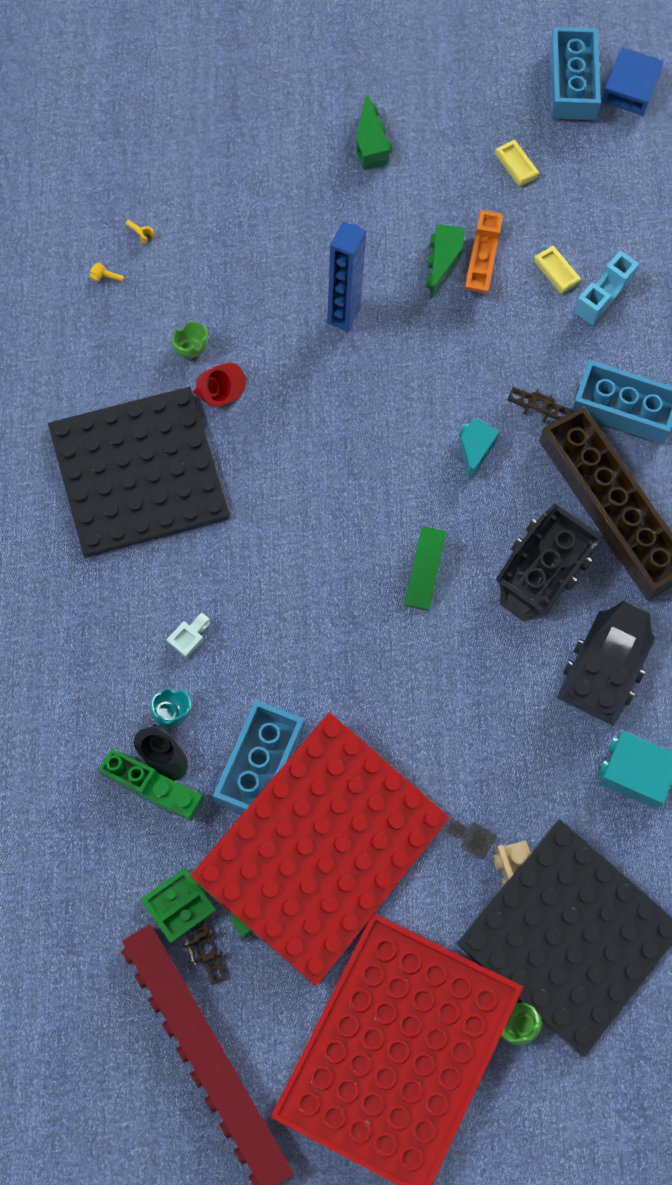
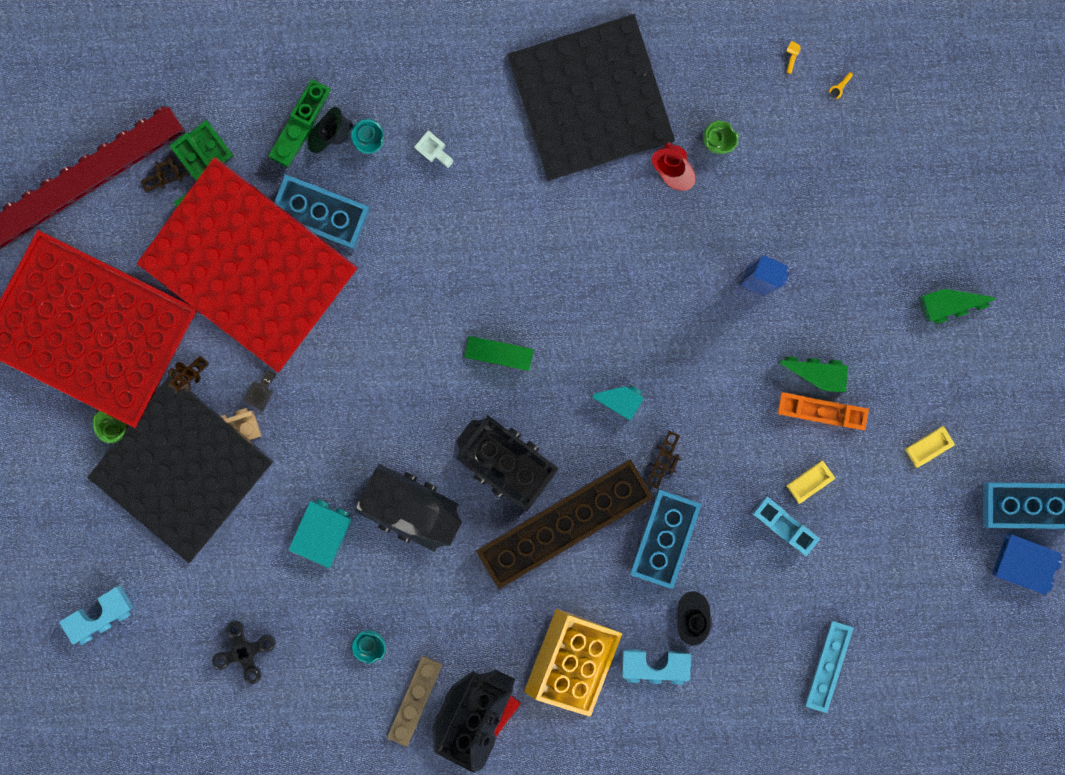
camera: 95 degrees right, 20 degrees up
none -> dark brown piece [167,356,209,394]

